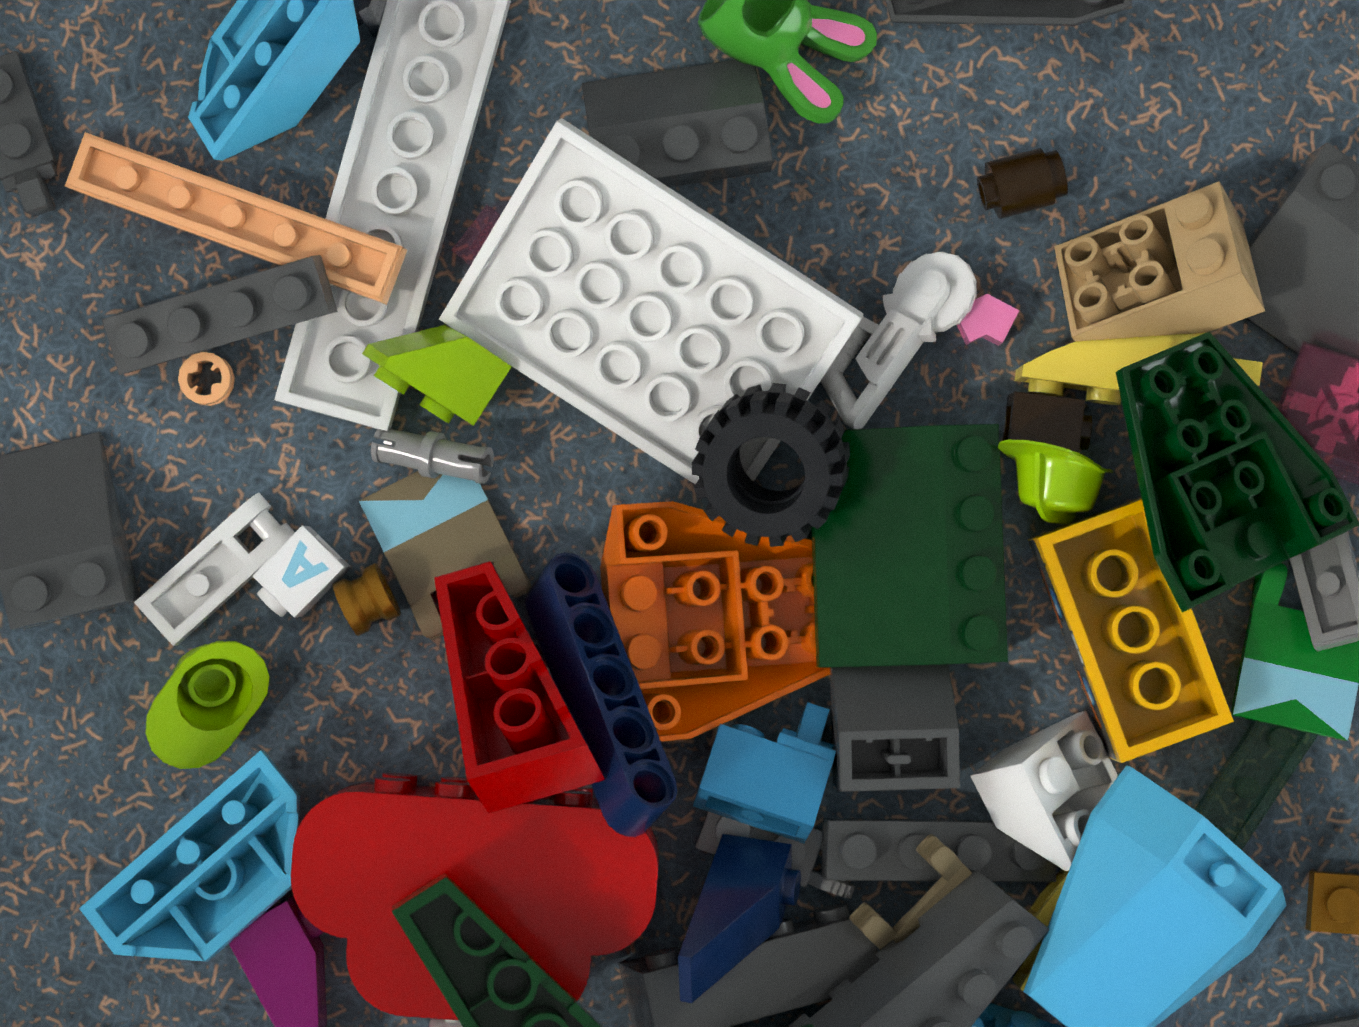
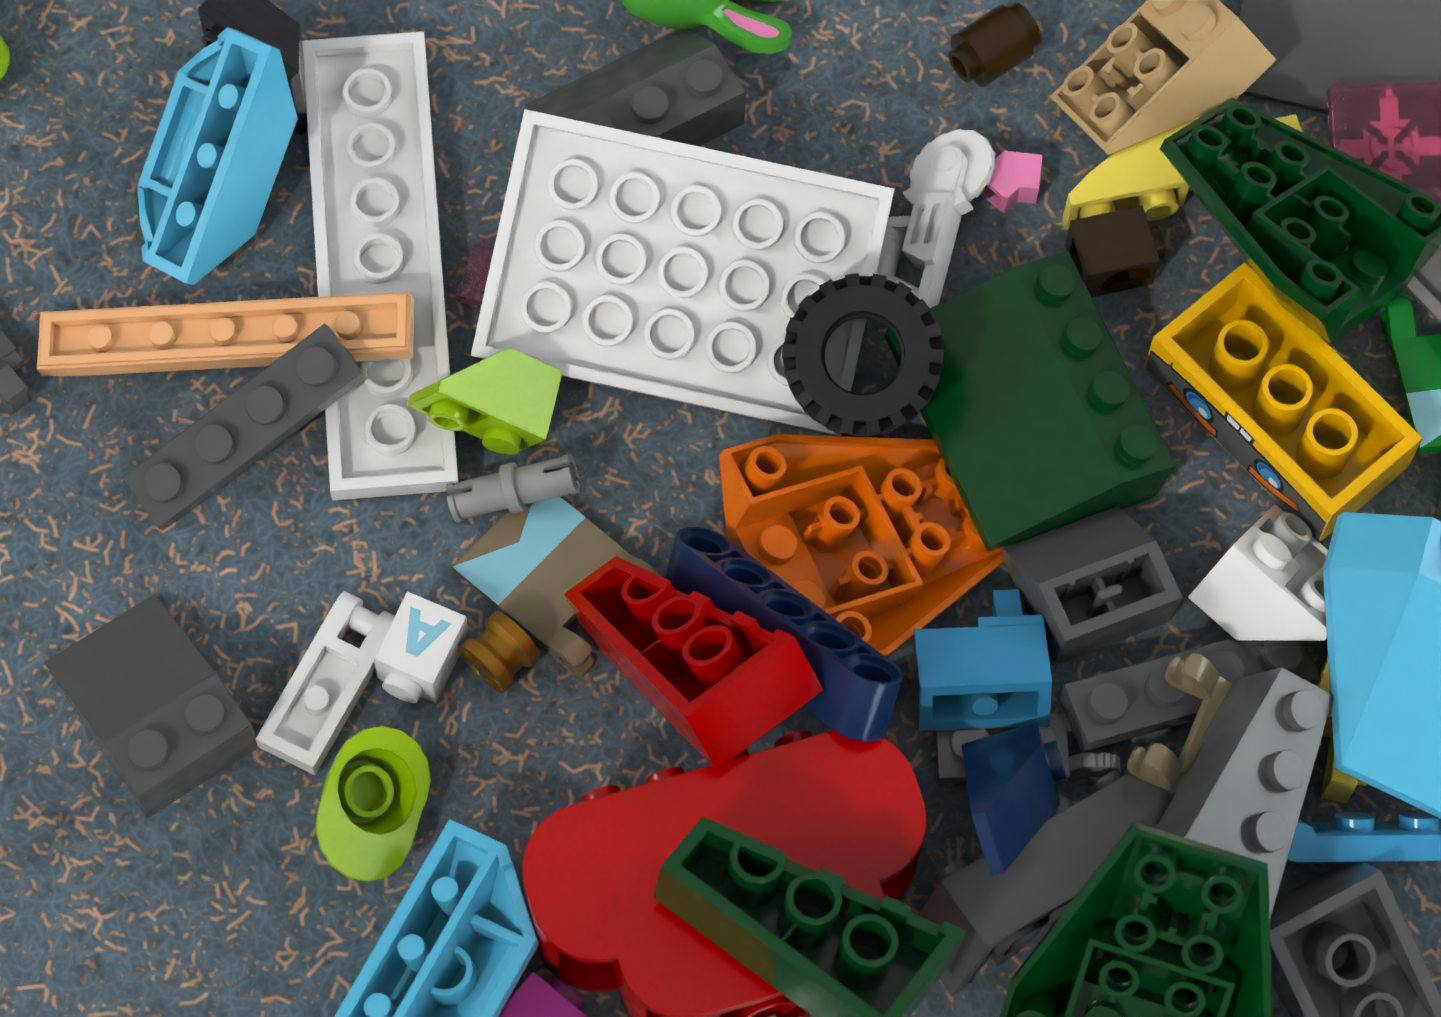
camera: 25 degrees left, 20 degrees down
light nougat bush [178,352,235,406] -> none
lime piece [997,439,1113,525] -> none

